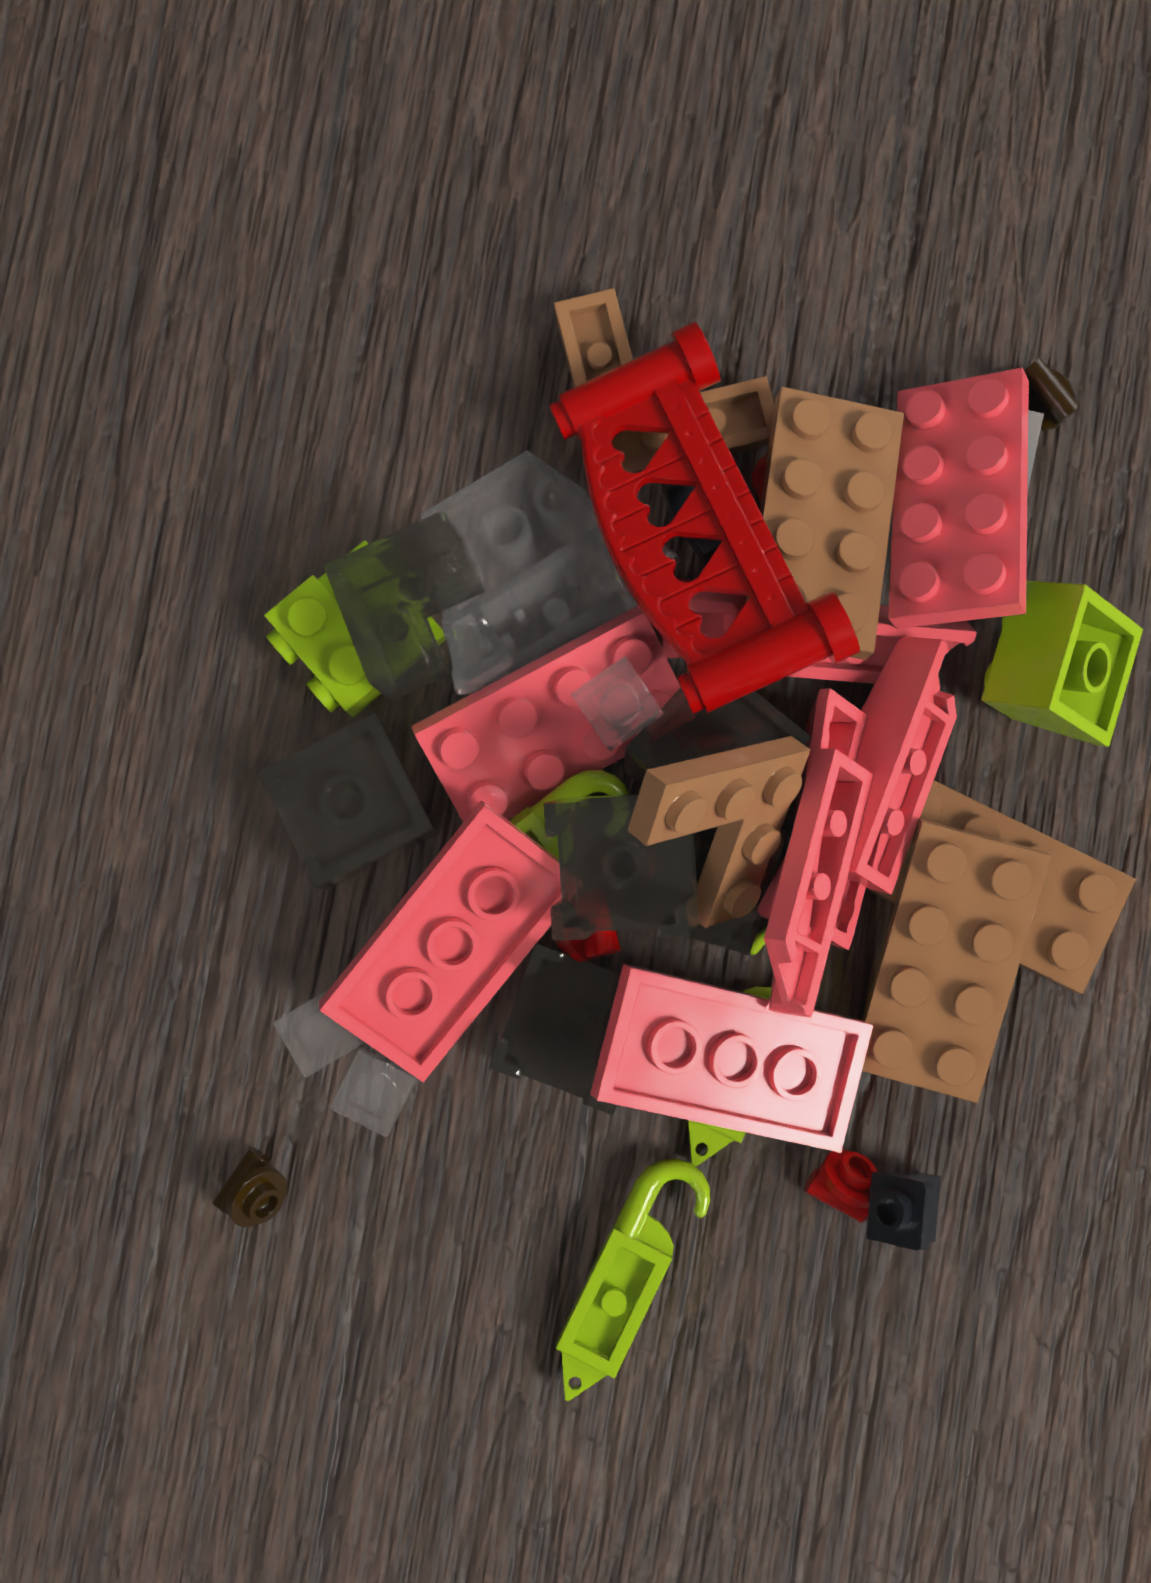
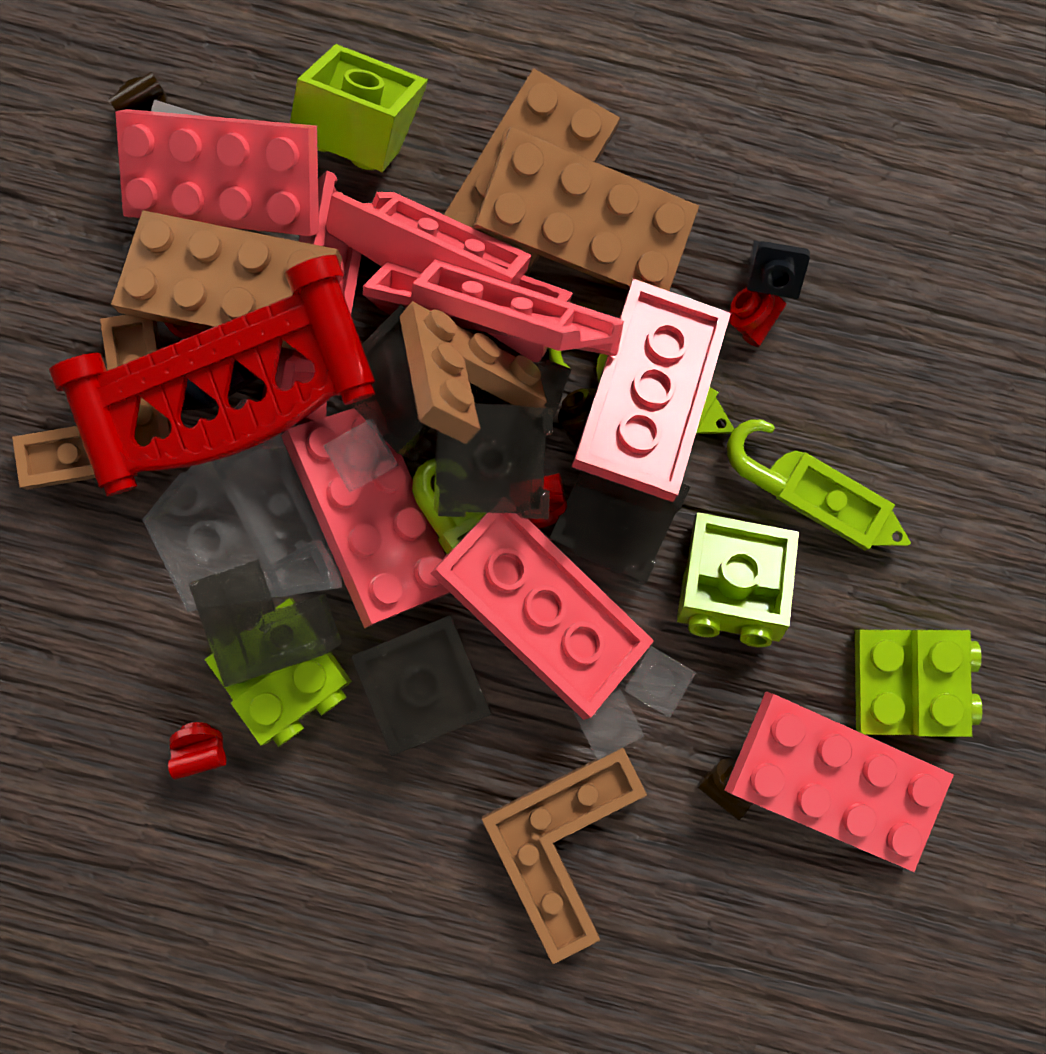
camera: 90 degrees left, 0 degrees up
none -> red plate [168,722,226,780]
none -> medium nougat plate [482,746,647,964]
none -> dark brown plate [558,388,596,448]
none -> plate [677,512,799,647]
none -> coral plate [725,692,954,872]
none -> lime plate [855,630,983,737]

